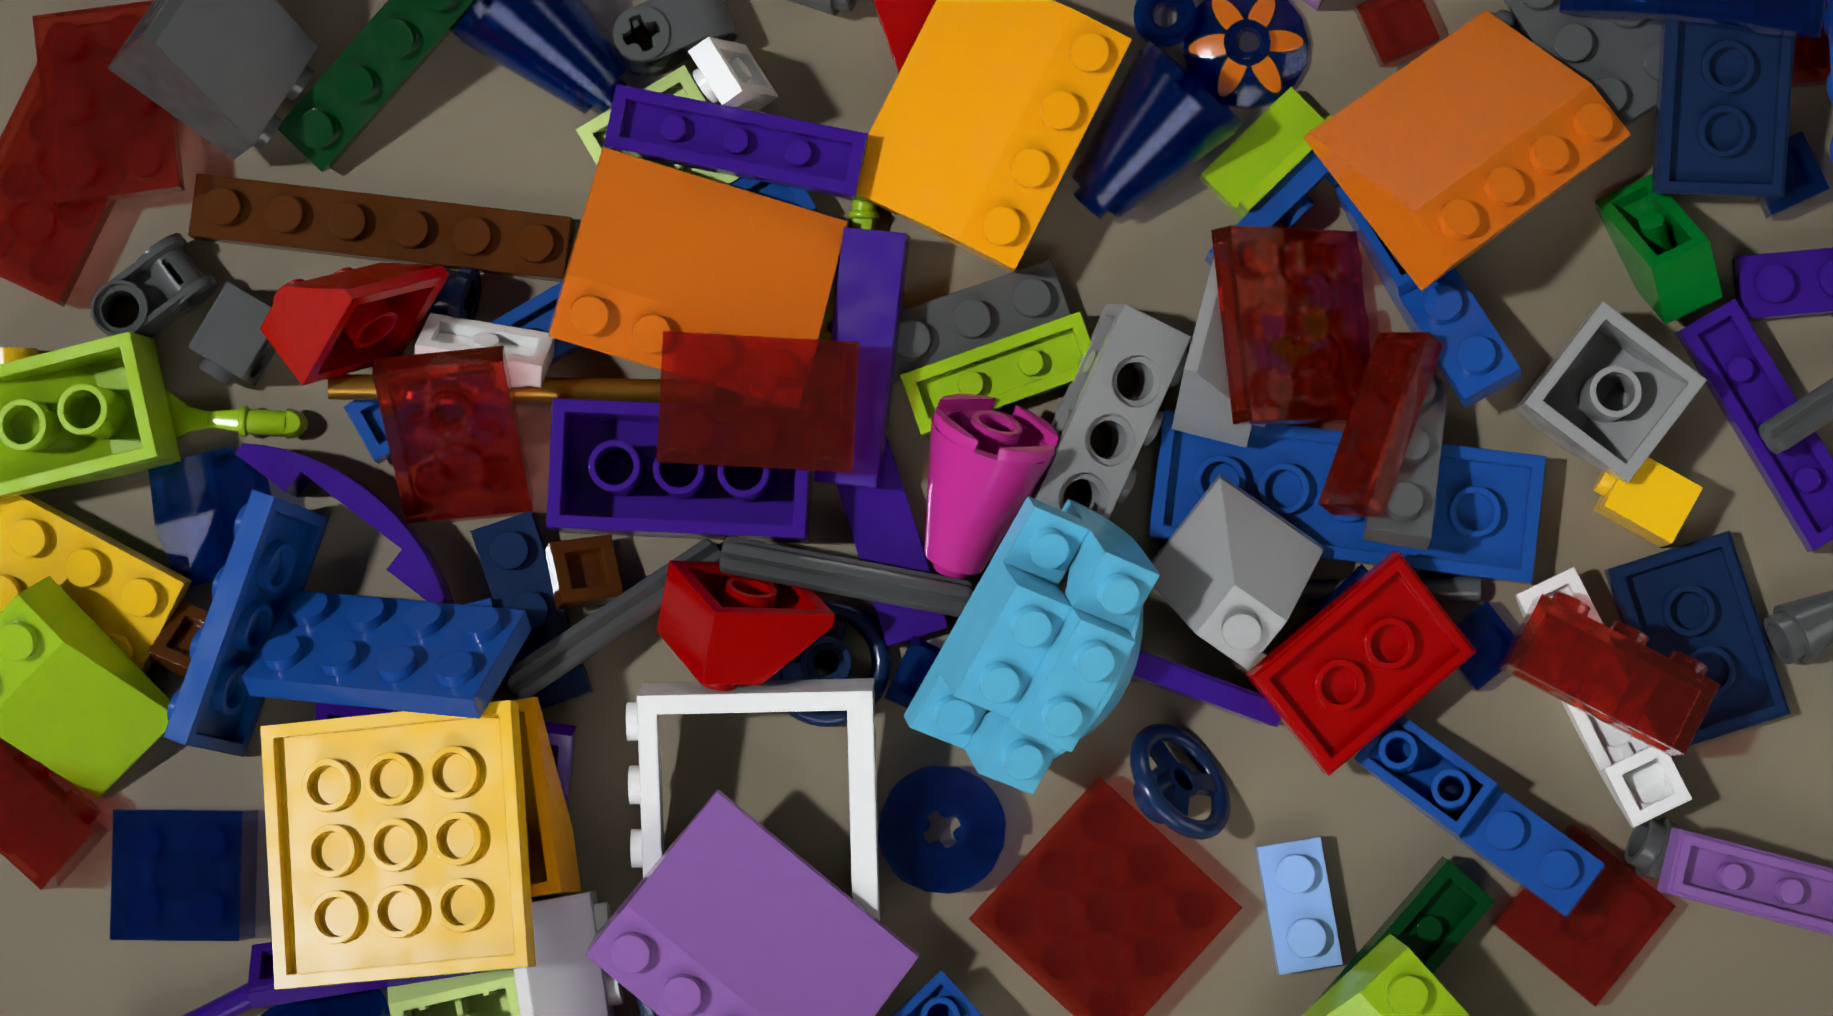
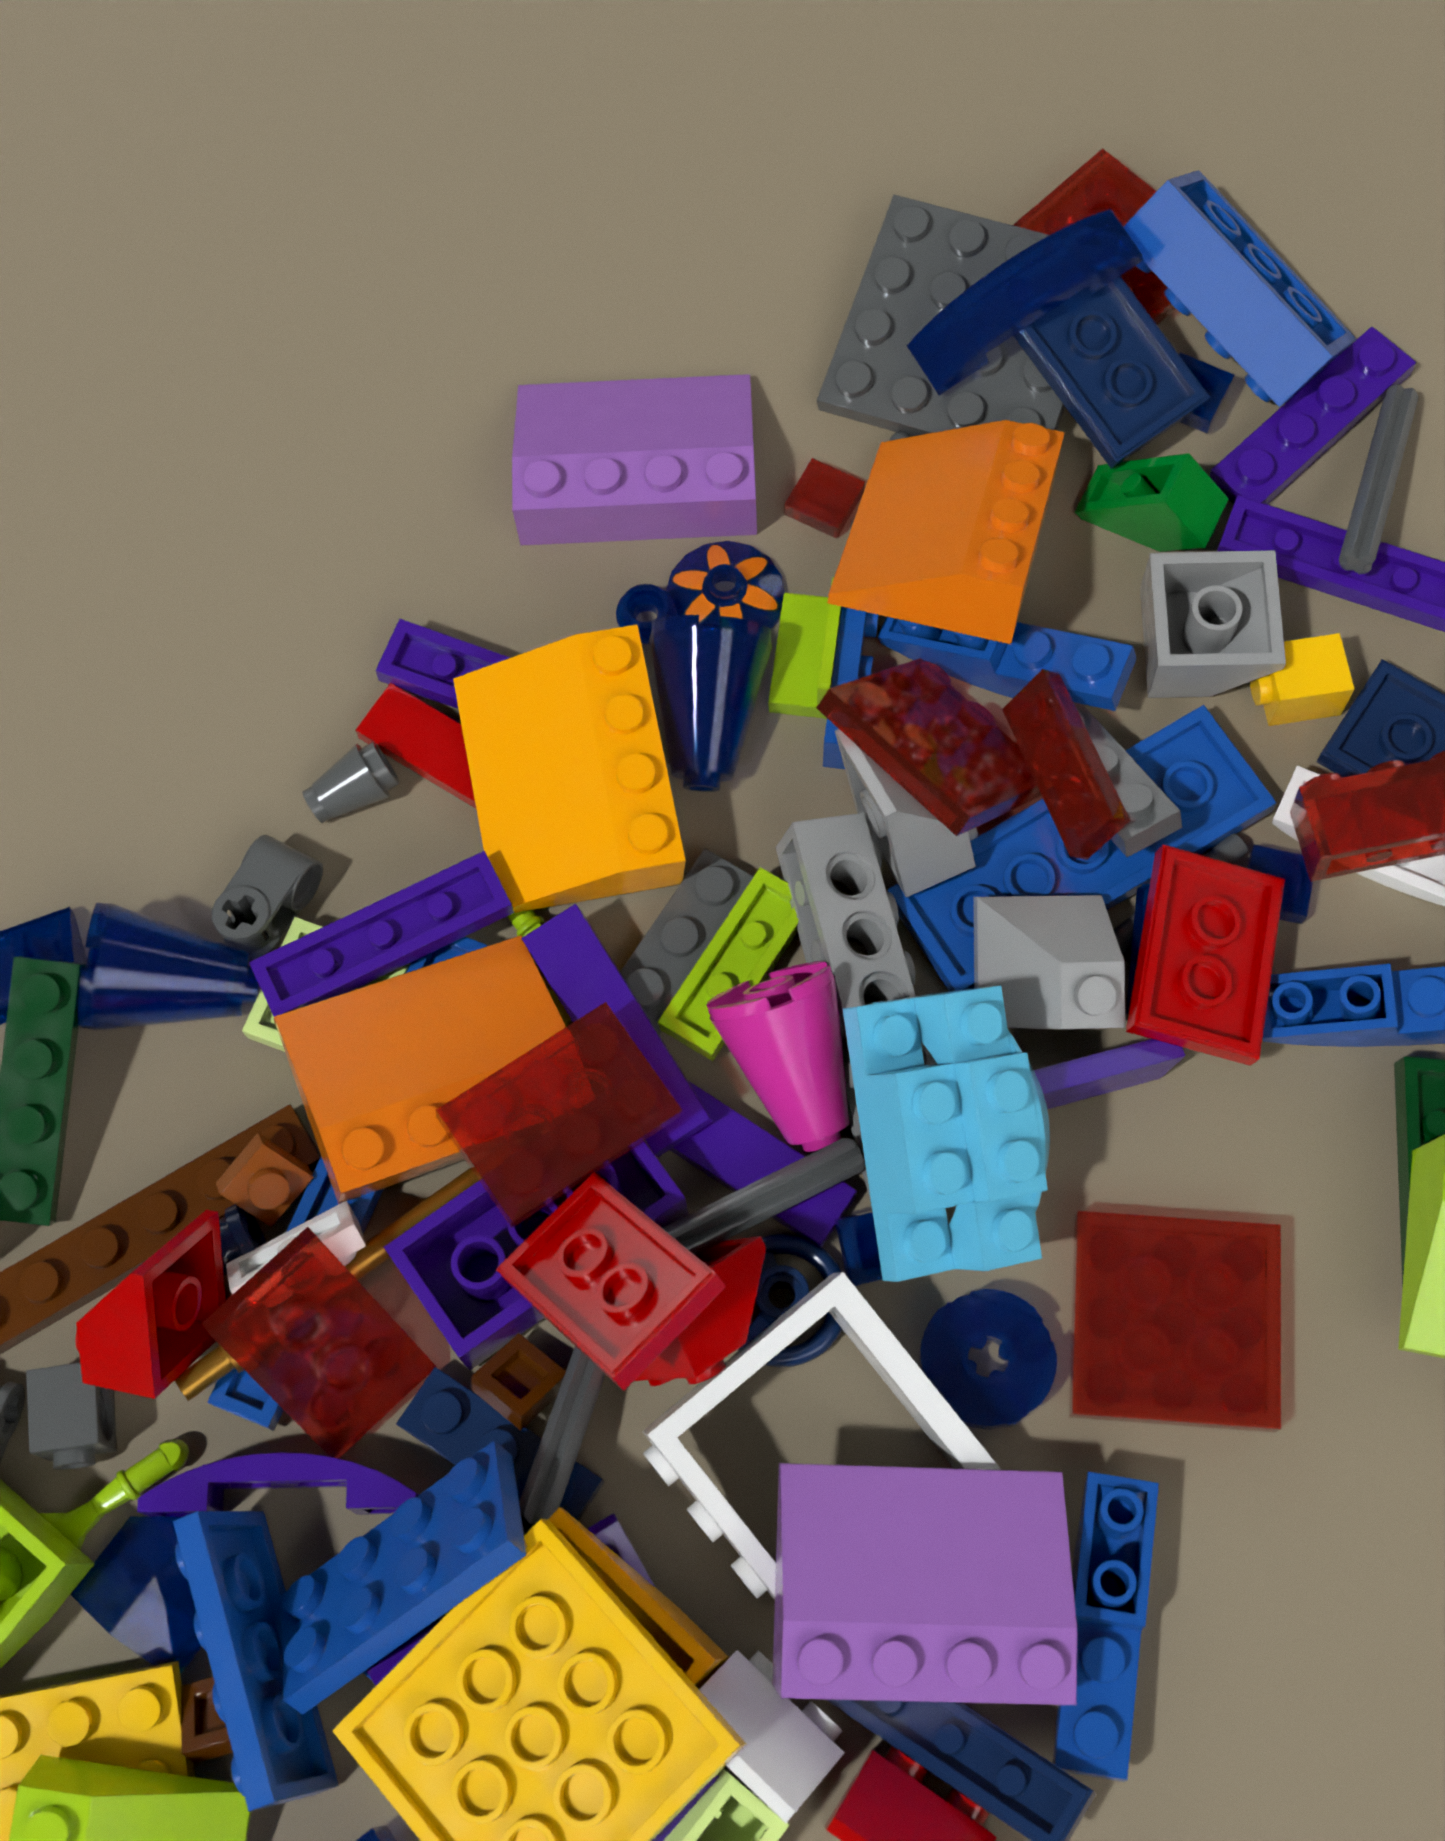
camera: 45 degrees left, 15 degrees down
white plate [688,37,778,111] -> none
dark blue piece [1130,723,1231,840] -> none
light blue plate [1255,836,1343,975] -> none
none -> dark orange plate [216,1133,314,1227]
none -> red tile [496,1172,726,1391]

